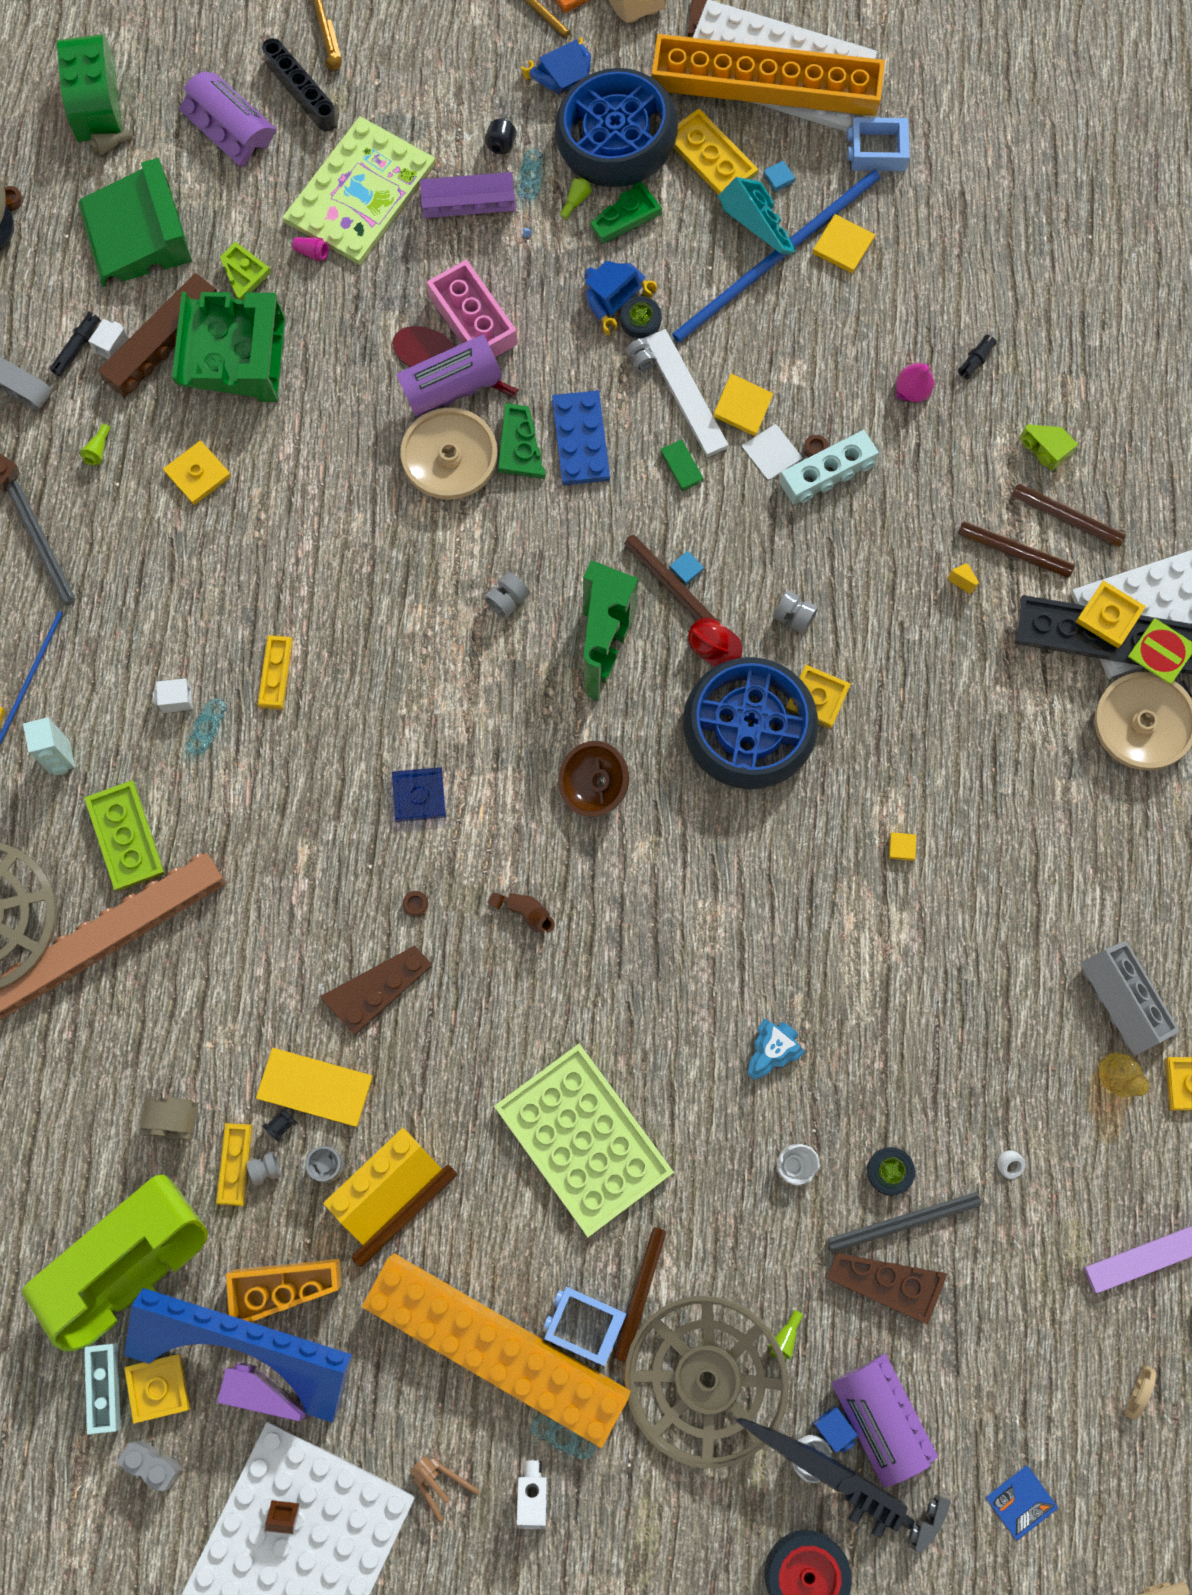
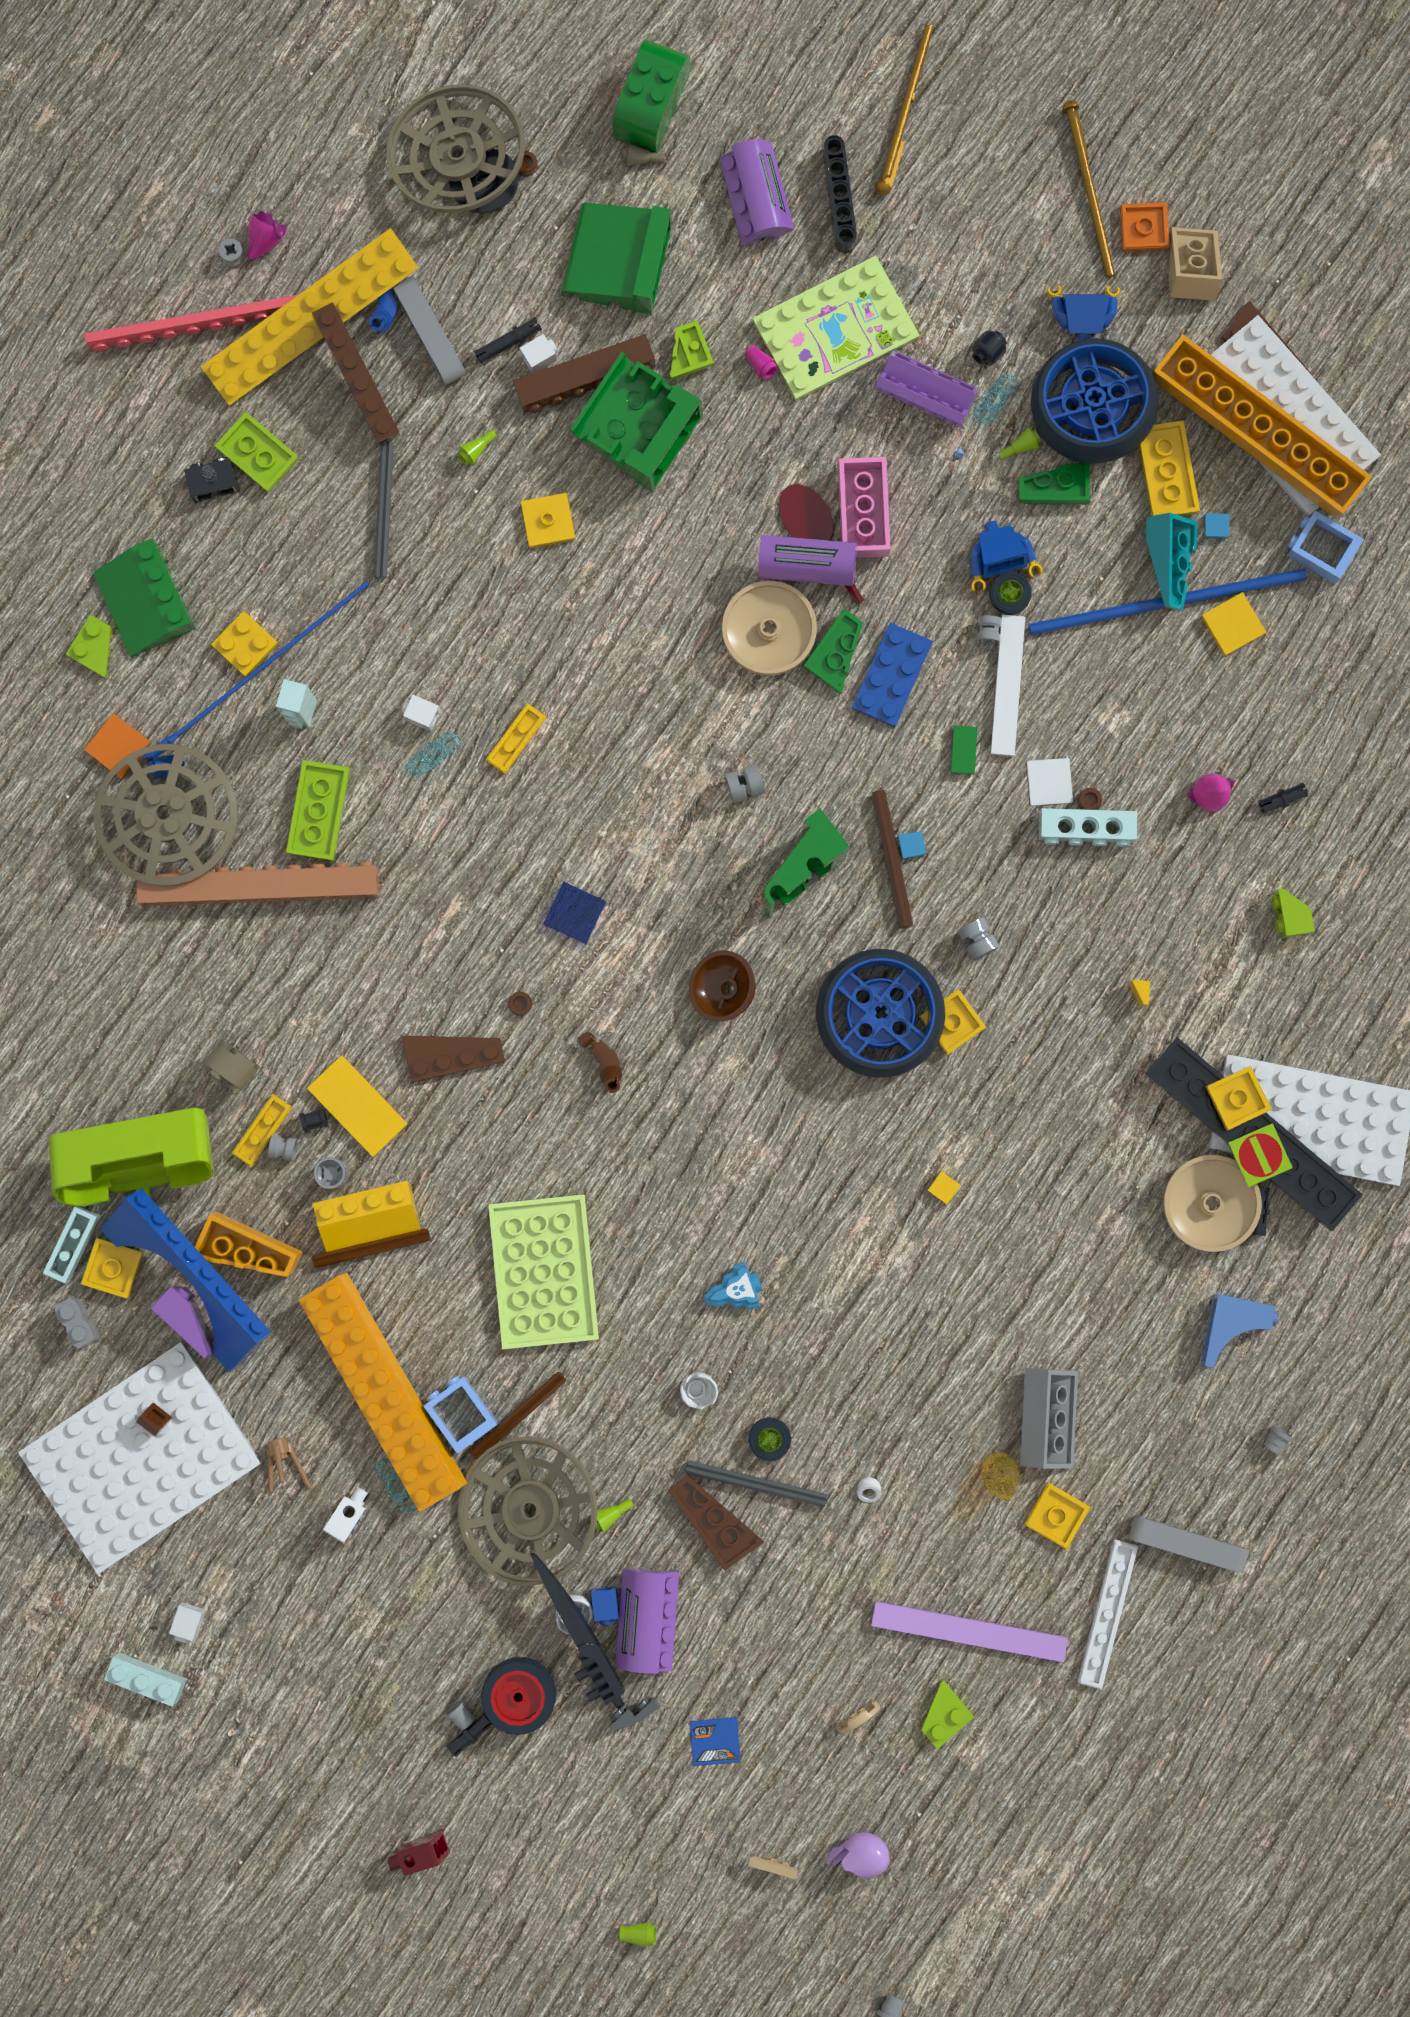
camera: 30 degrees right, 10 degrees up
red piece [688,618,742,666] -> none
yellow tile [712,373,773,436] -> none
reddish brown axle [958,521,1075,578] -> none
reddish brown axle [1012,484,1126,547] -> none

